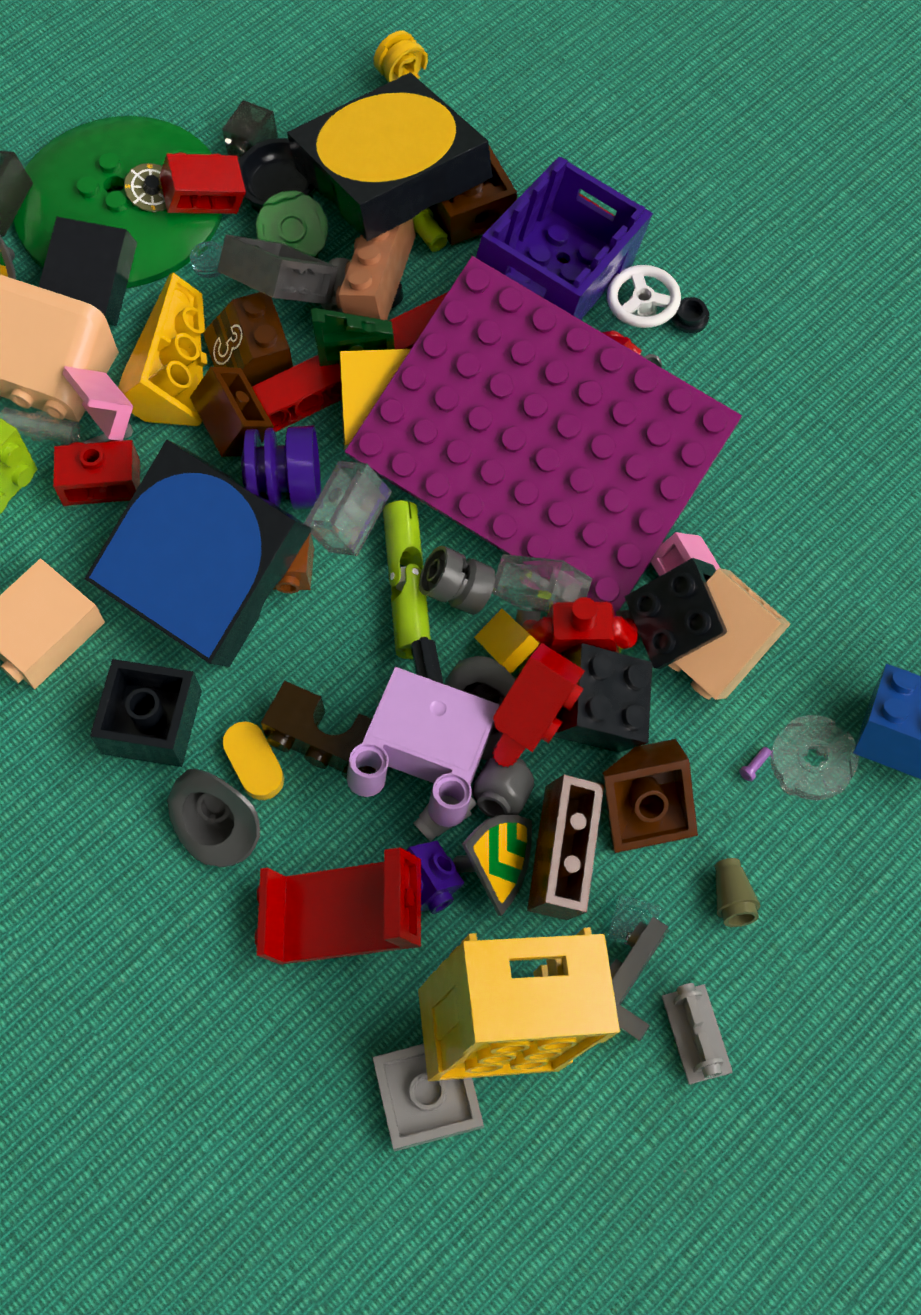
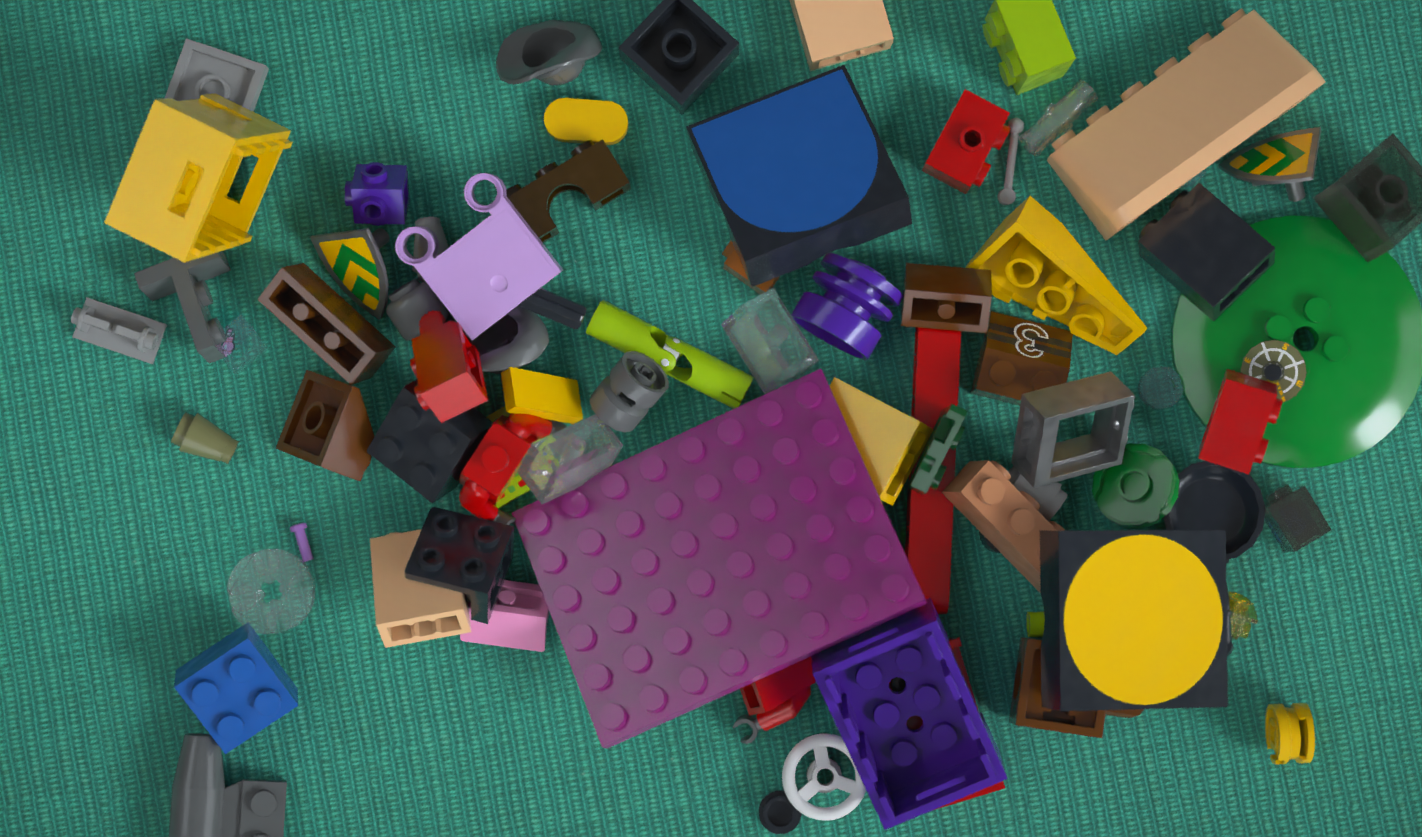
camera: 120 degrees right, 20 degrees up
bright pink panel [63,366,133,441] -> none
red panel [255,847,421,965] -> none

